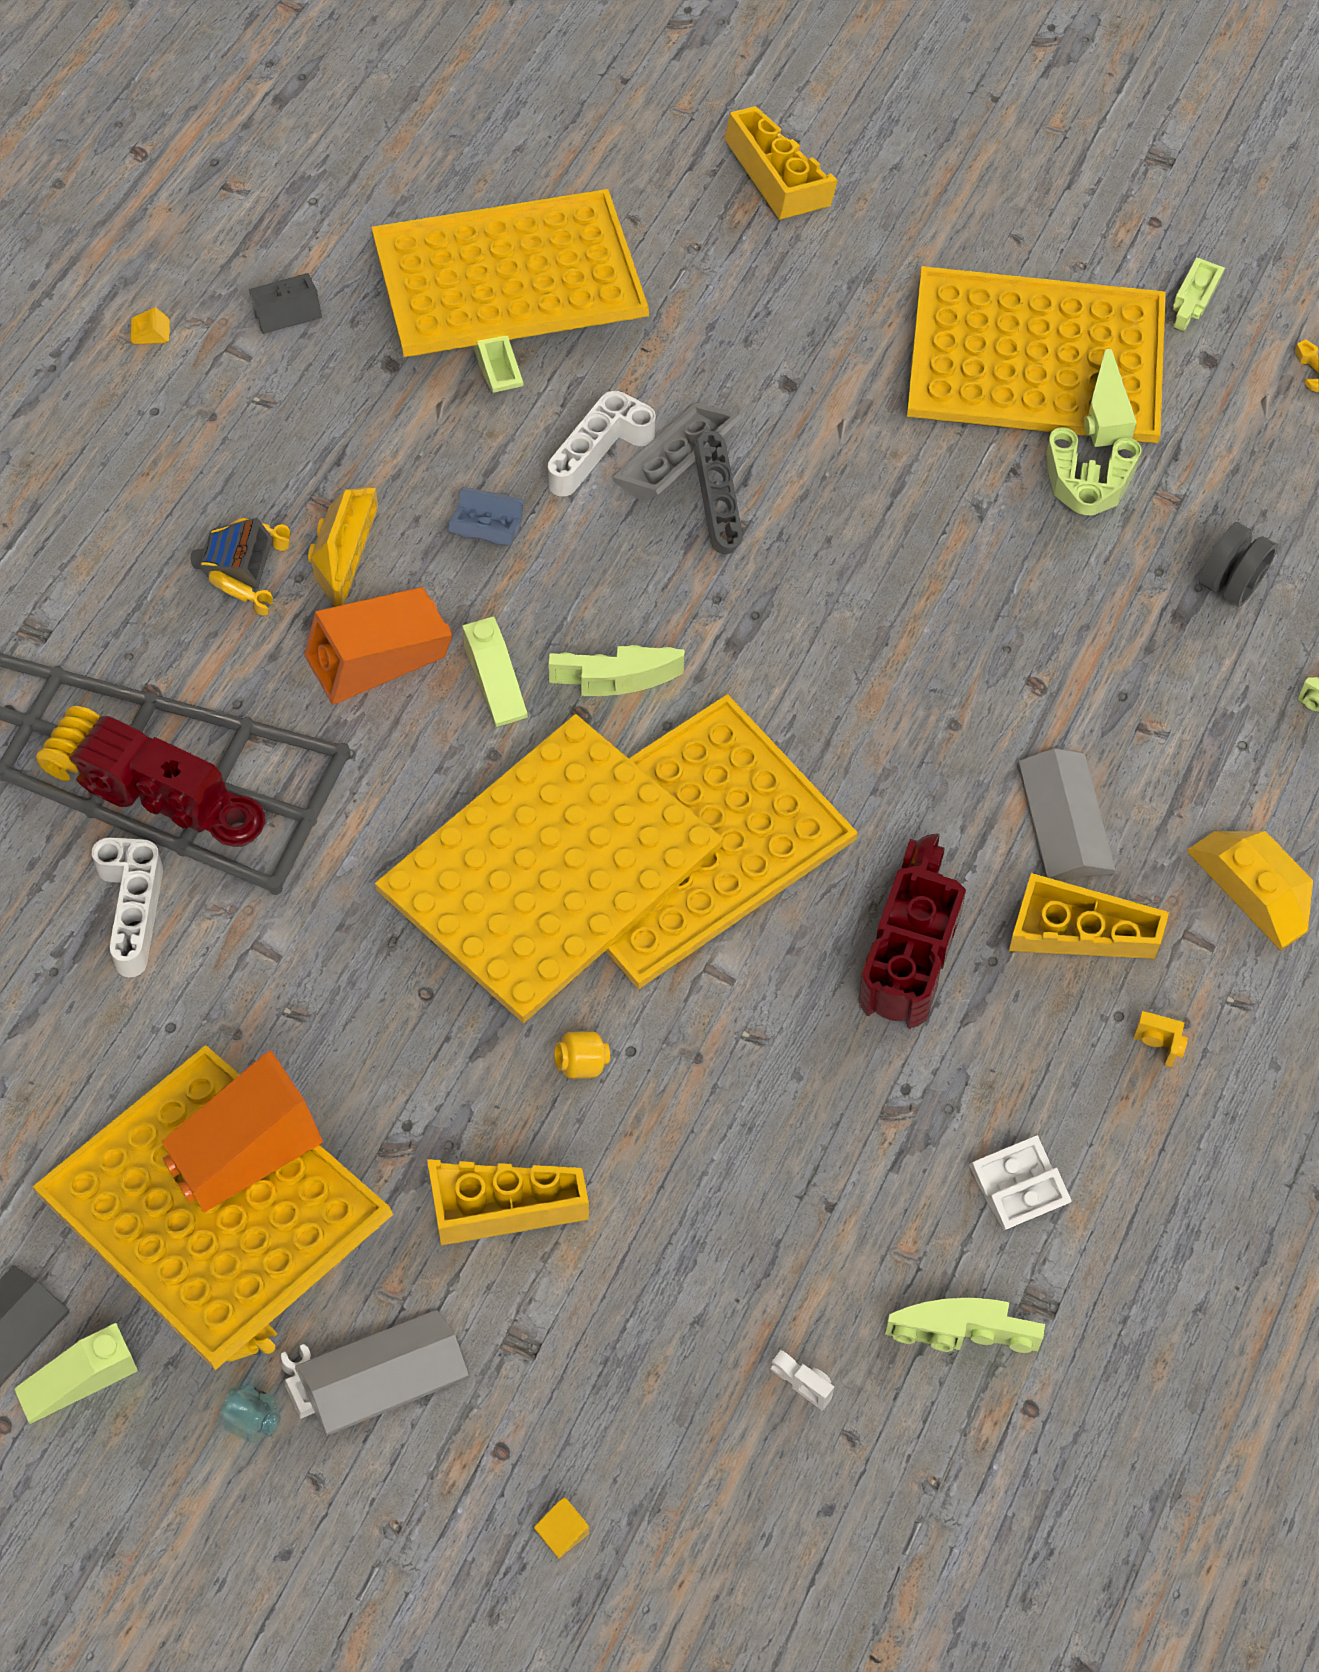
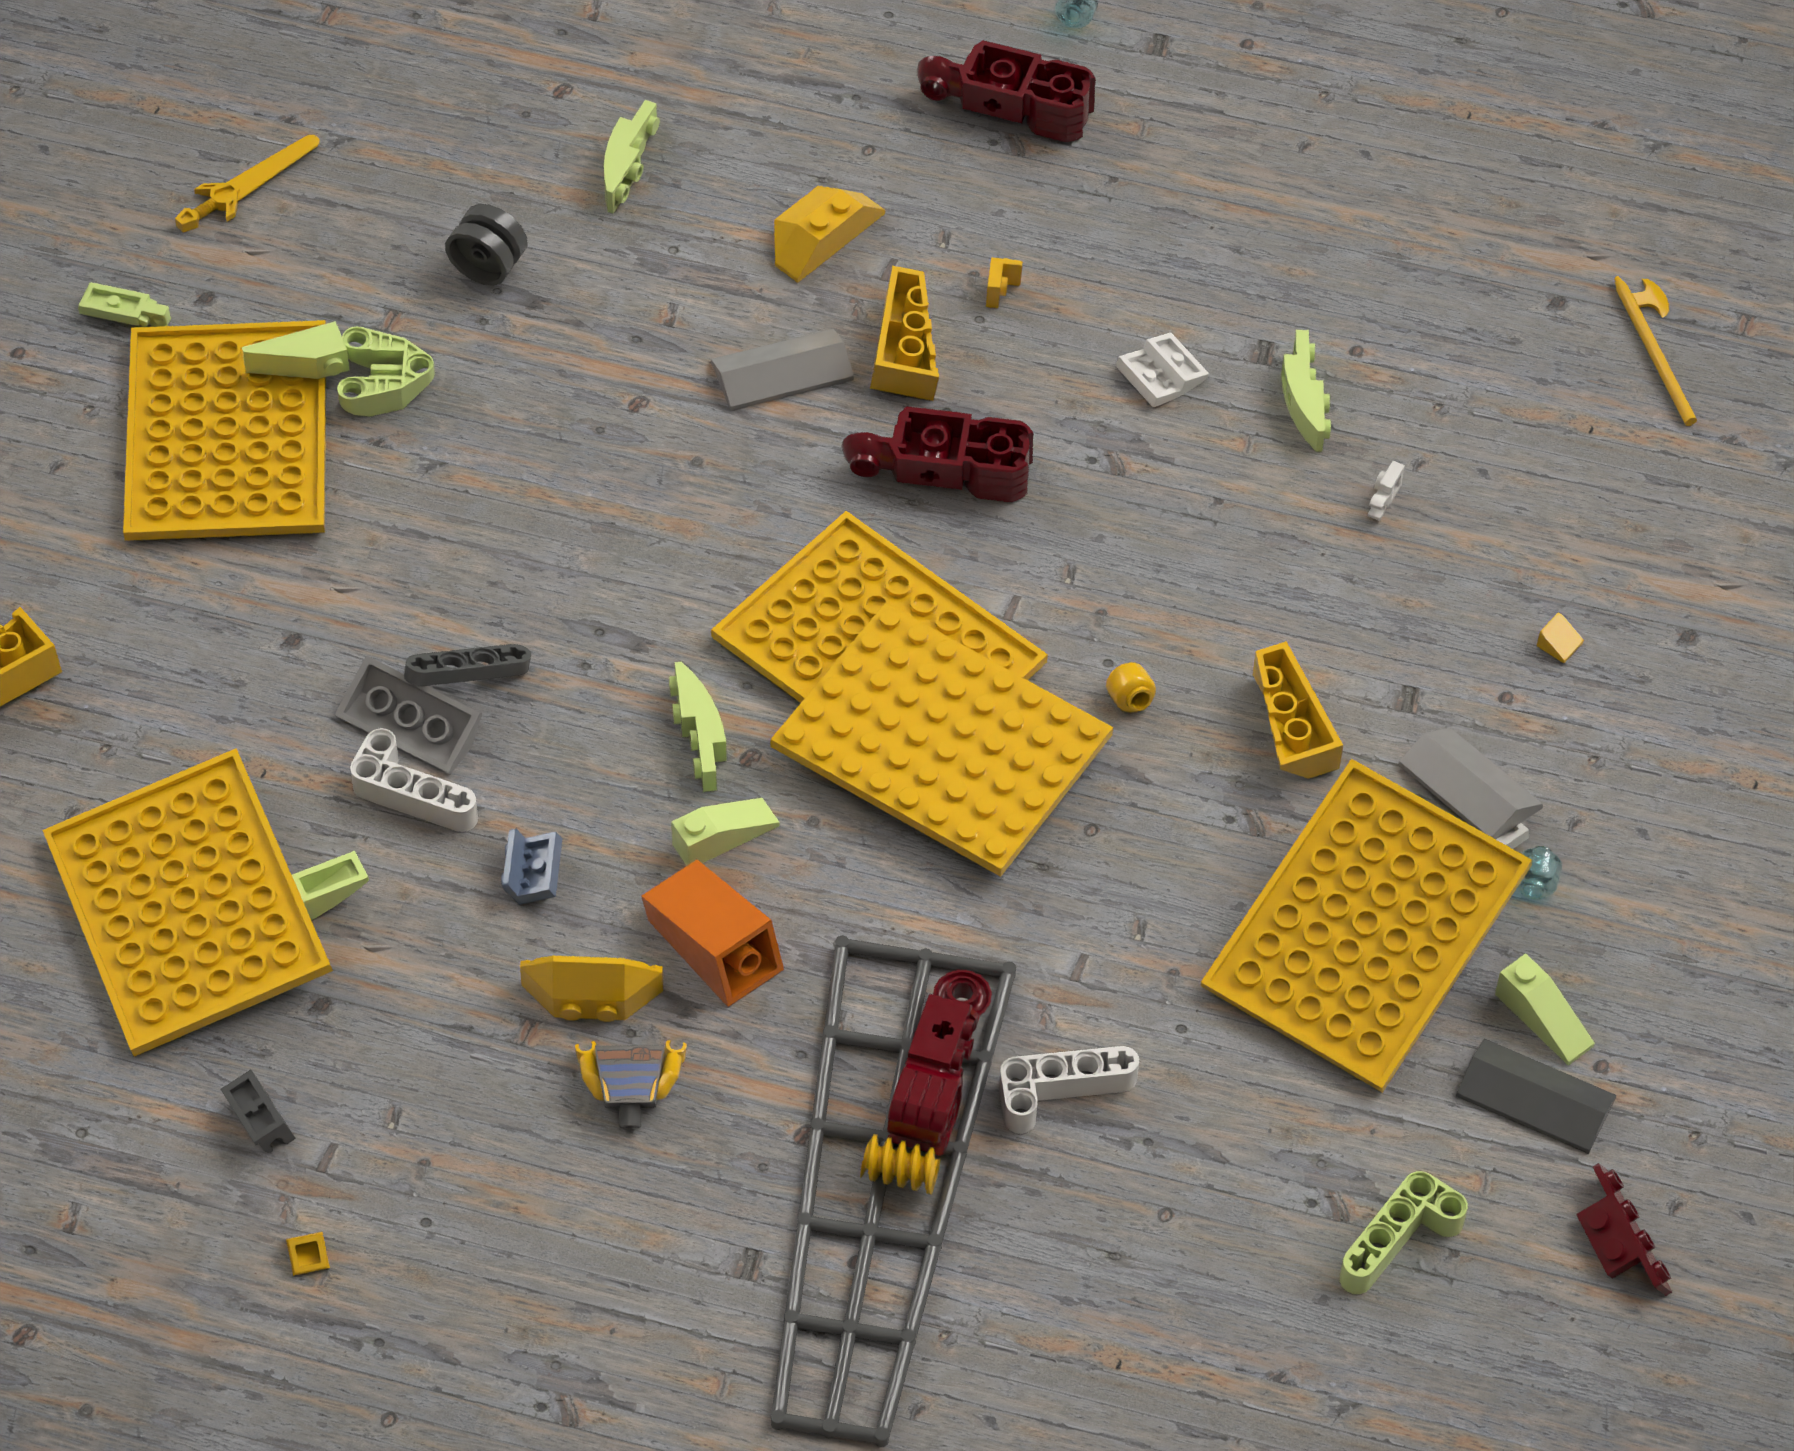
camera: 100 degrees left, 5 degrees down
orange slope [162,1050,323,1213] -> none

